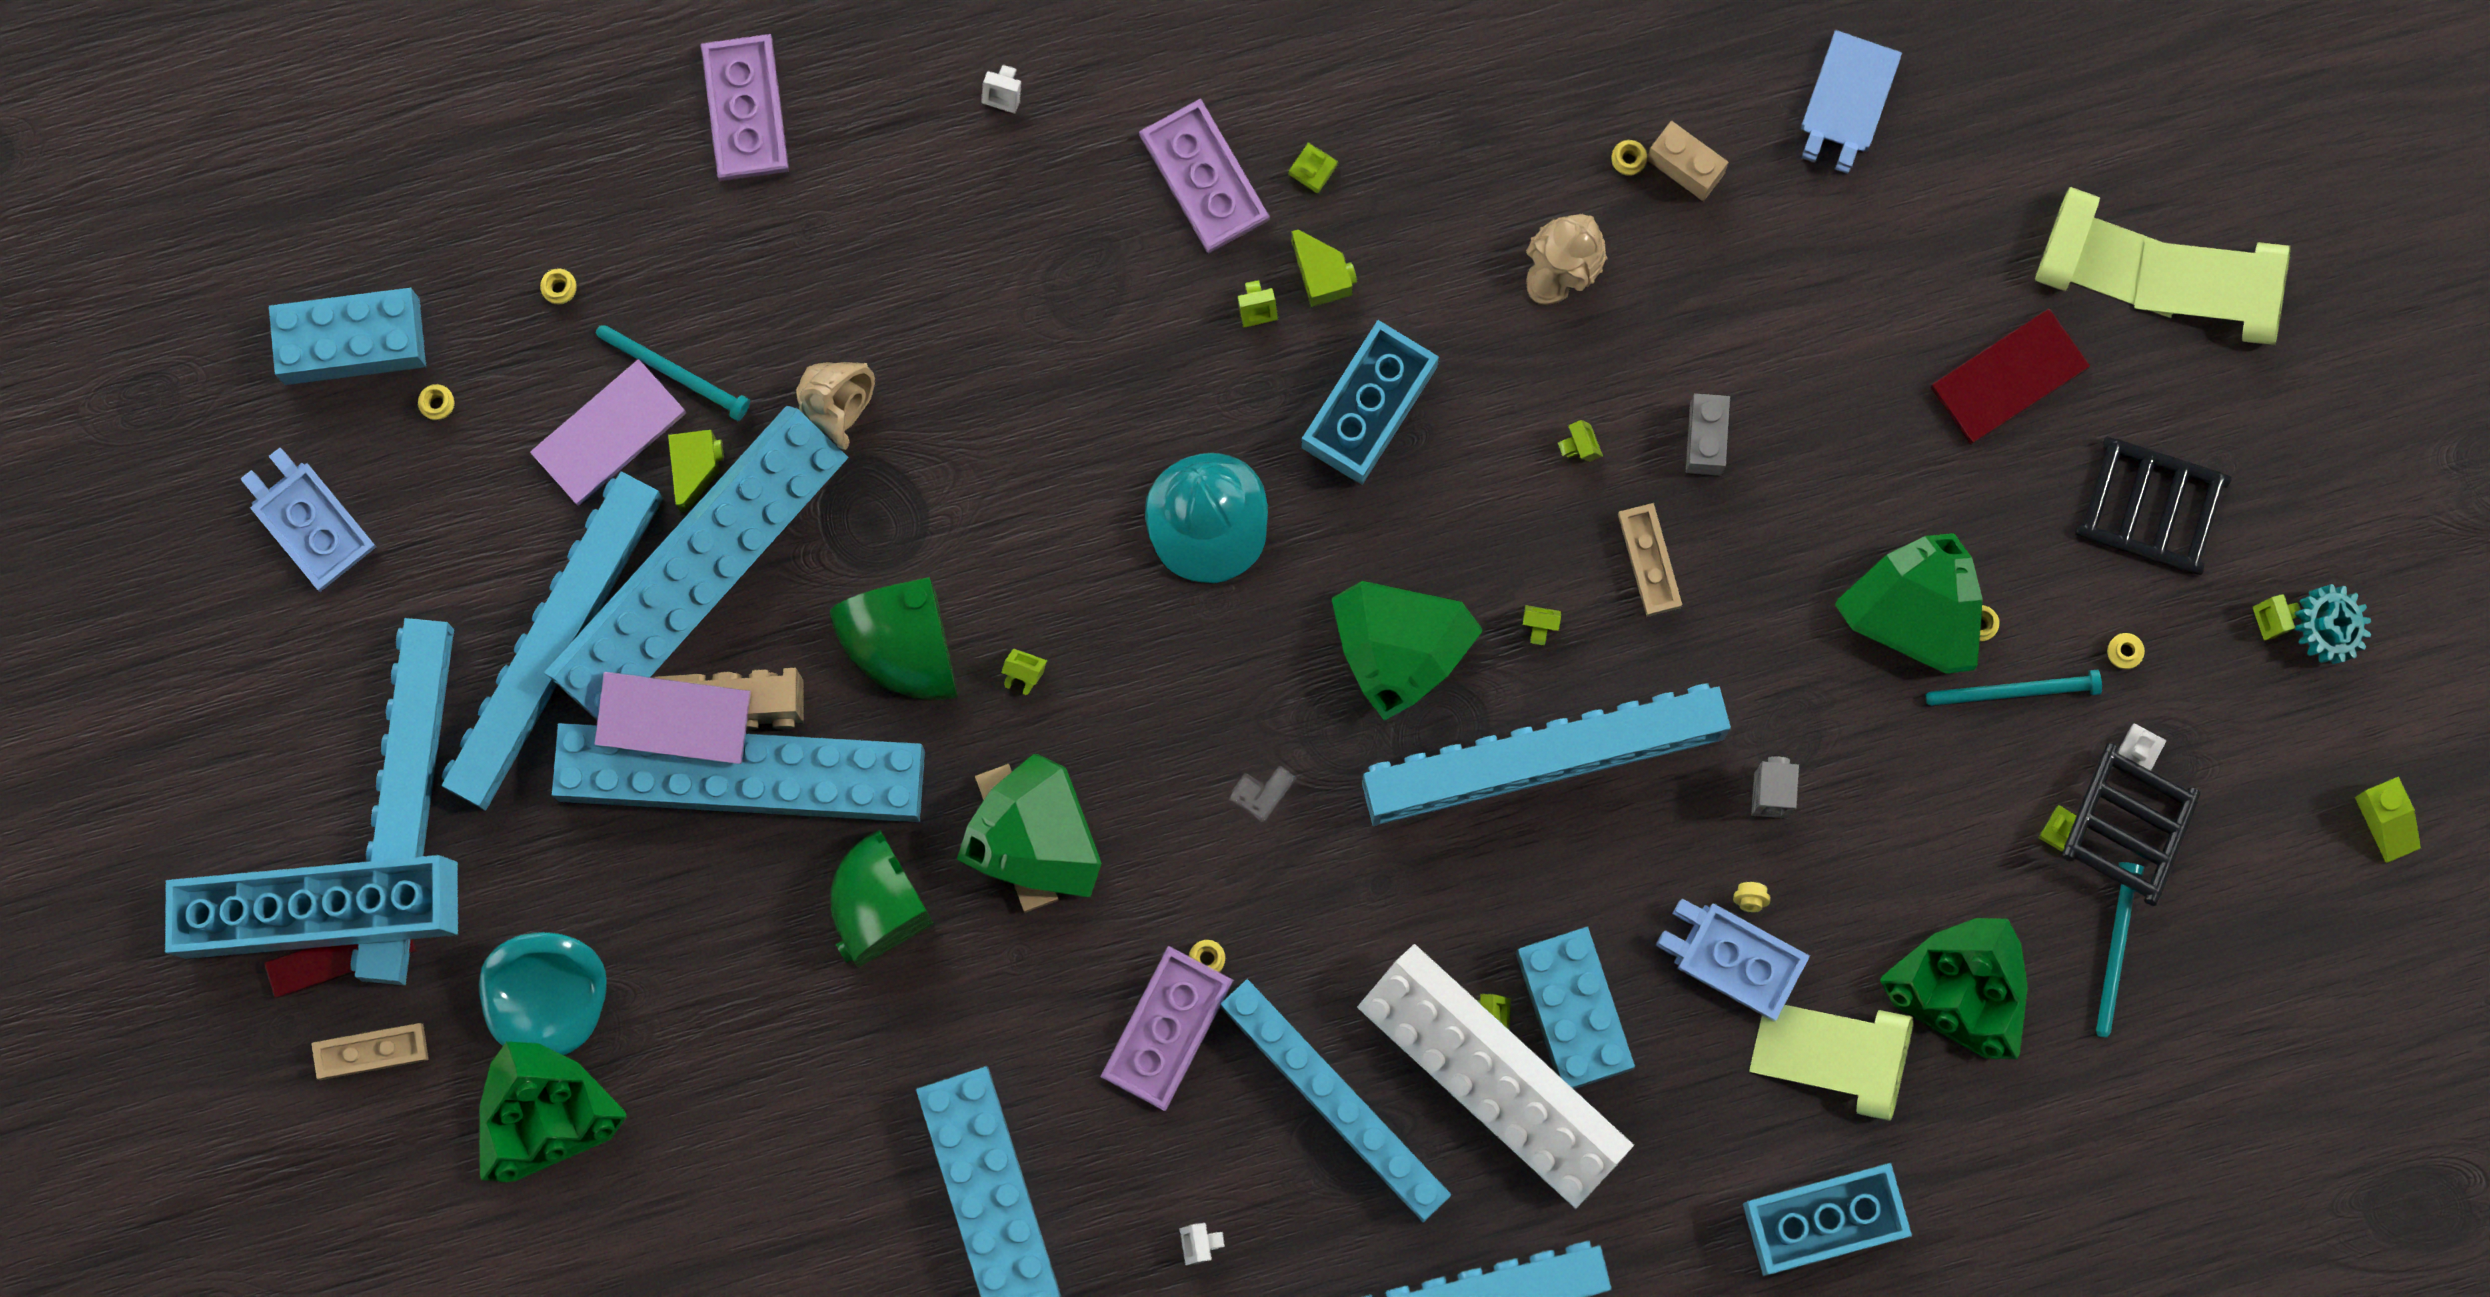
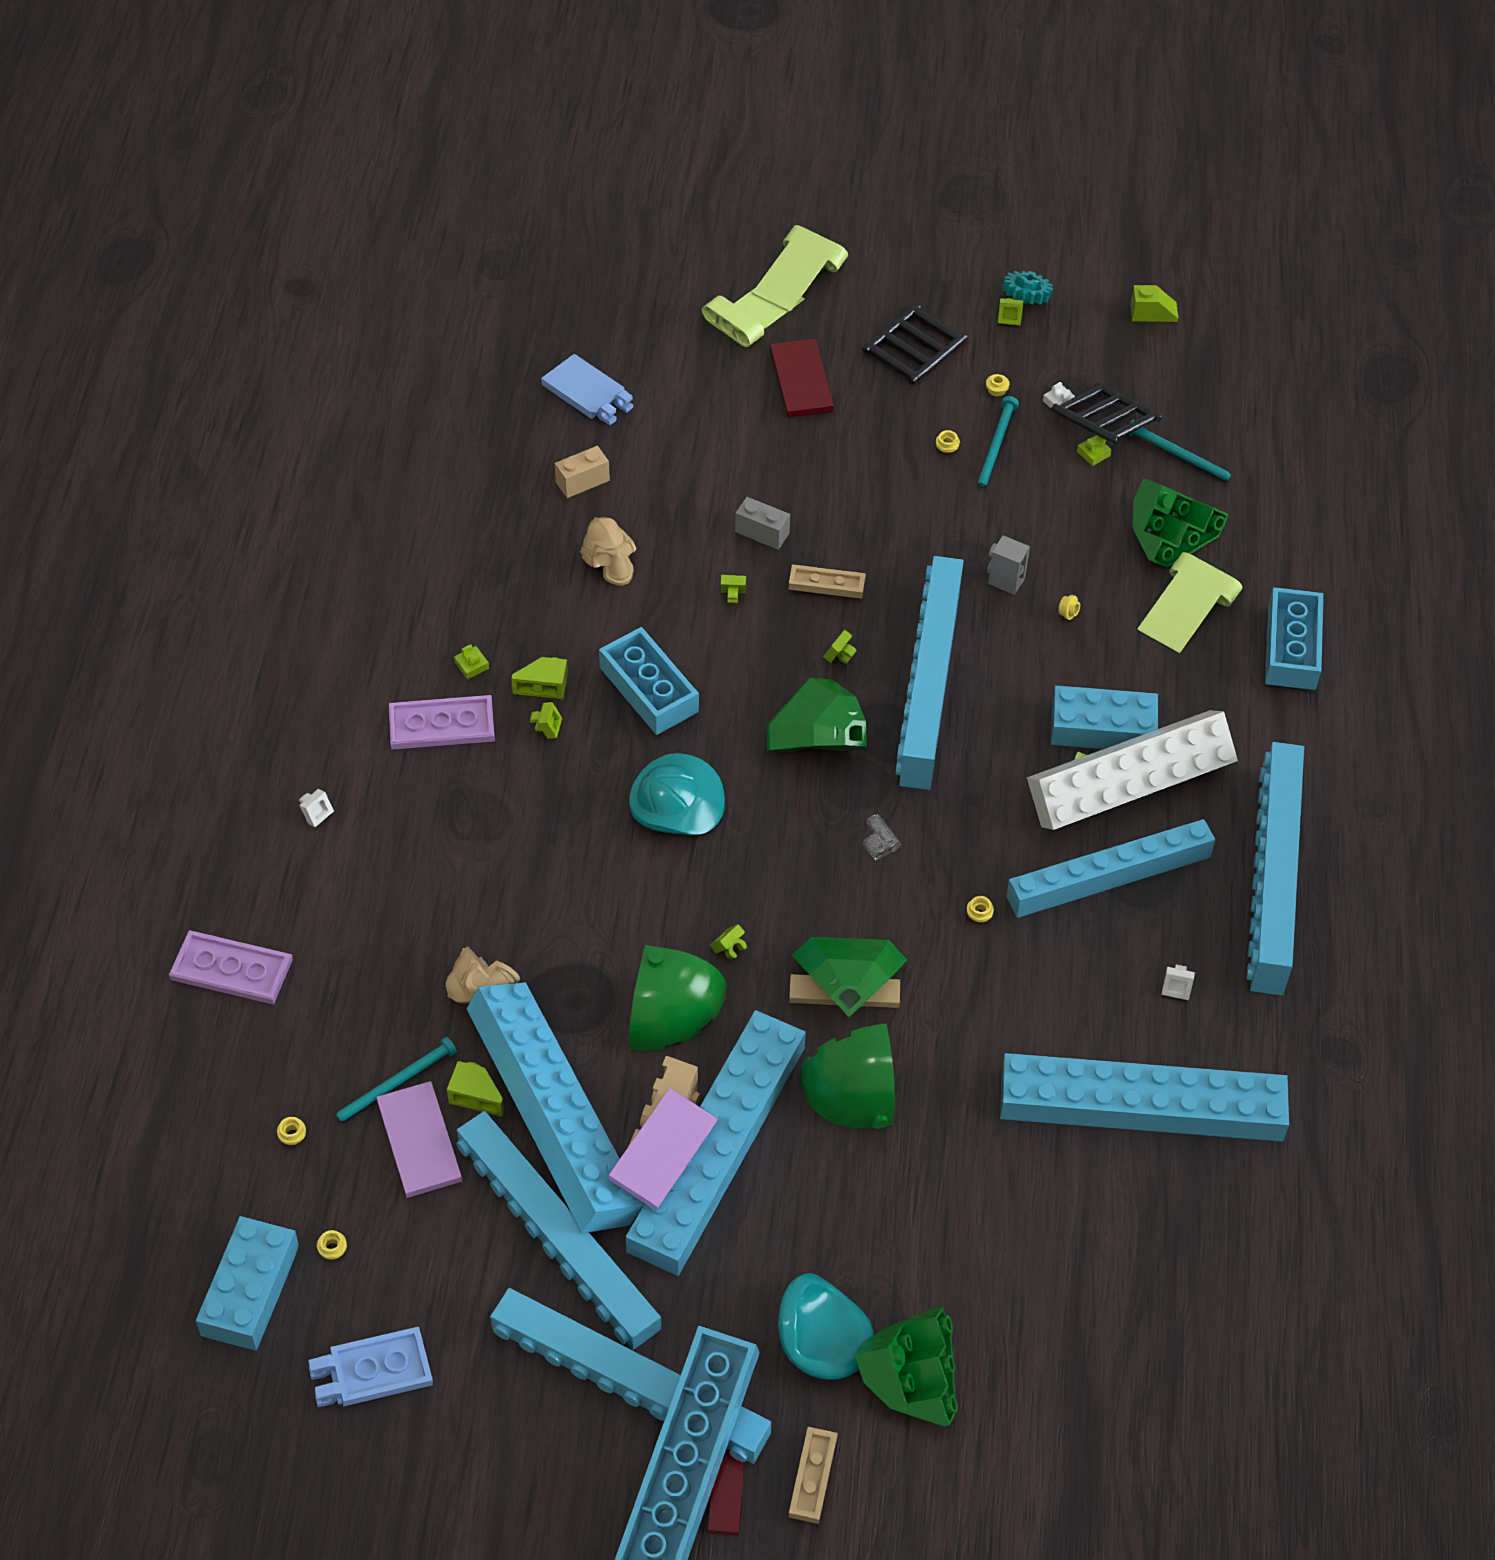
camera: 70 degrees left, 25 degrees down
lavender tile [1100,946,1234,1111] -> none
light yellow plate [1612,140,1647,175] -> none
light blue tile [1655,899,1810,1021] -> none
green brick [1835,533,1983,674] -> none

